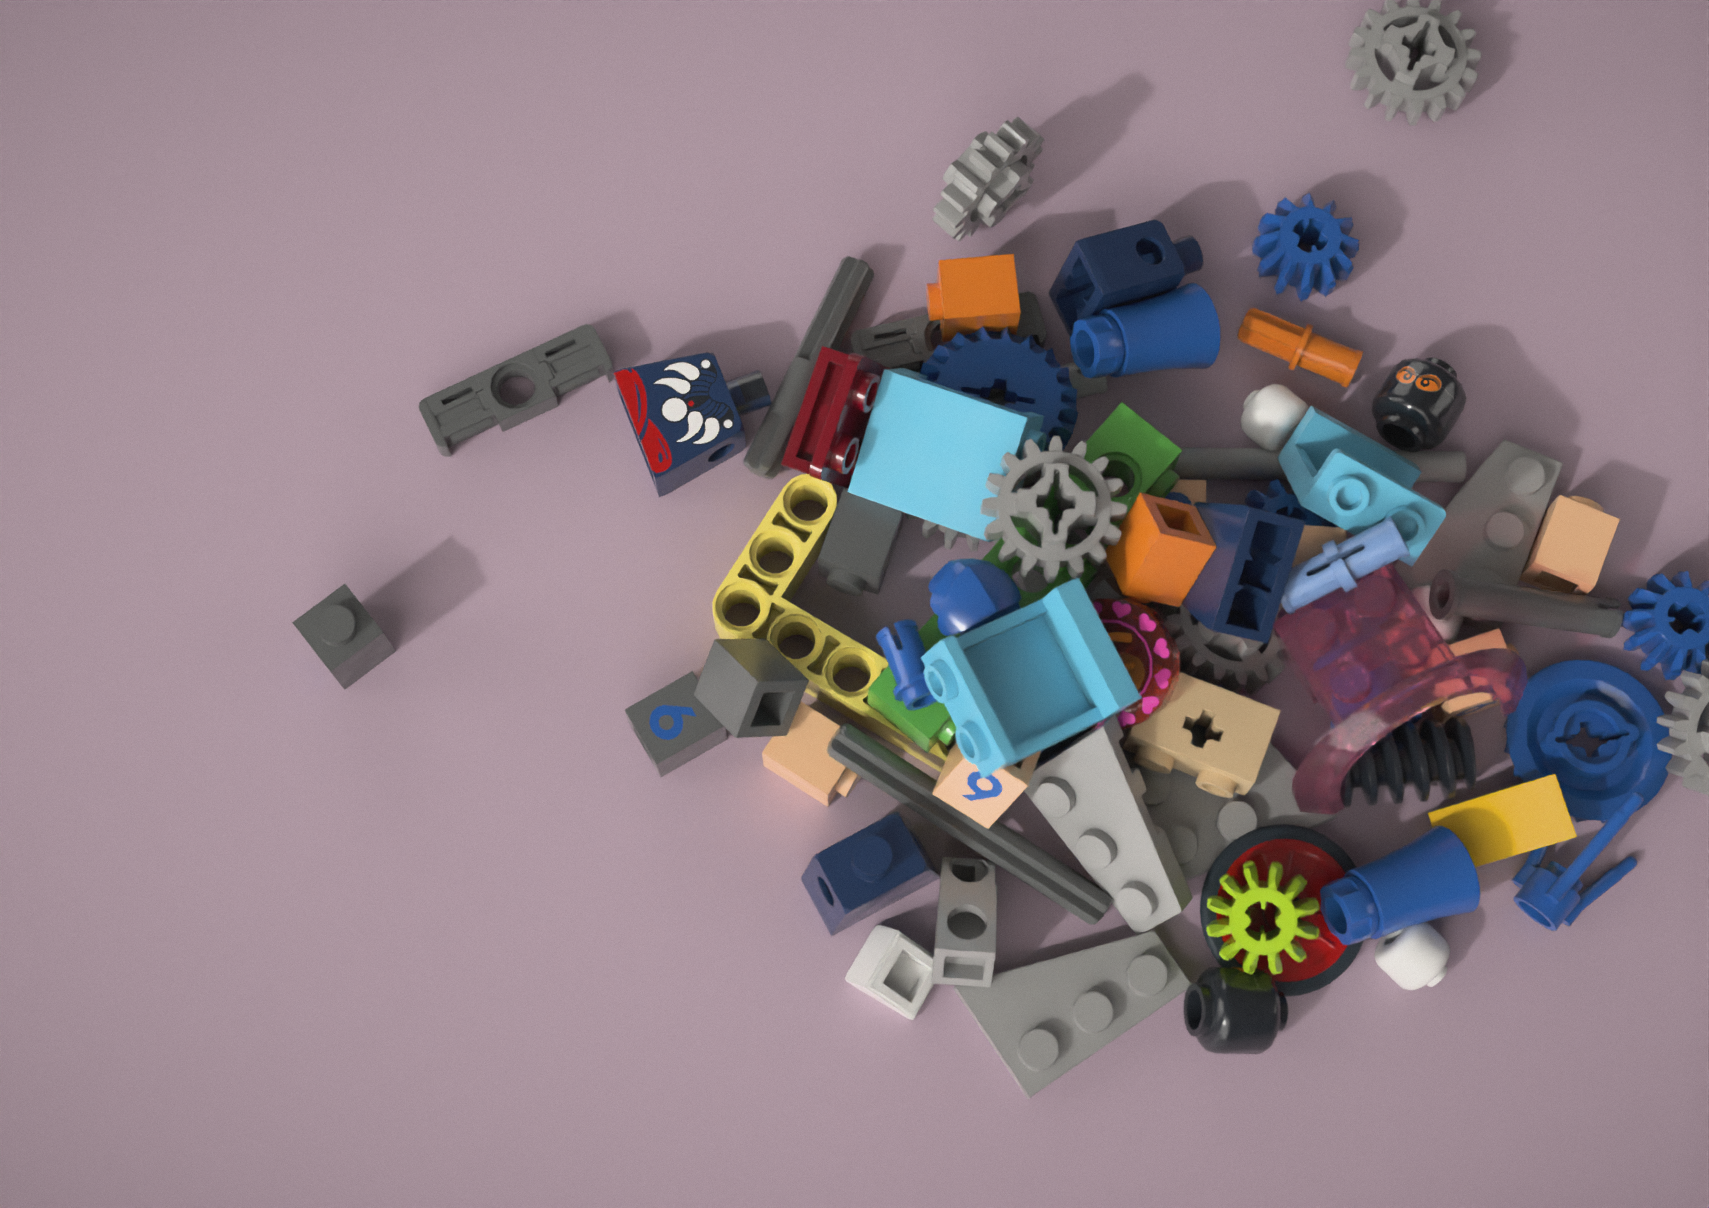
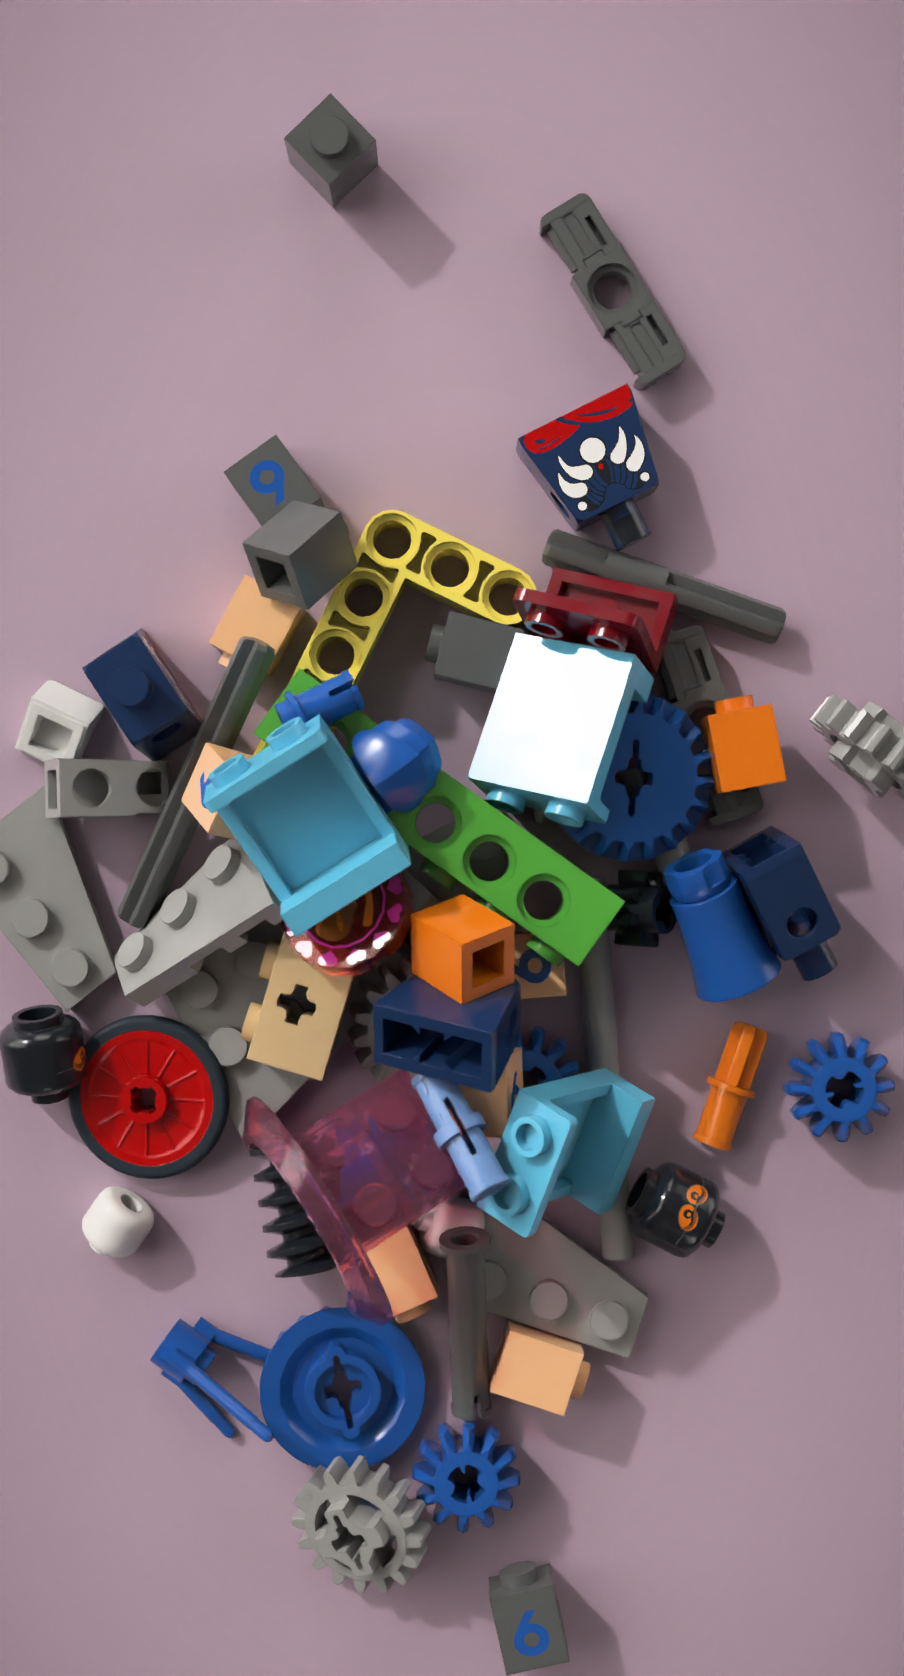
camera: 85 degrees right, 15 degrees up
light grey gear [980,436,1127,583] -> none
lime gear [1207,861,1320,974] -> none
white piece [1241,384,1309,451] -> none
blue plant [1320,825,1480,945] -> none
yellow tile [1428,774,1577,867] -> none
none -> black gear [606,870,677,947]

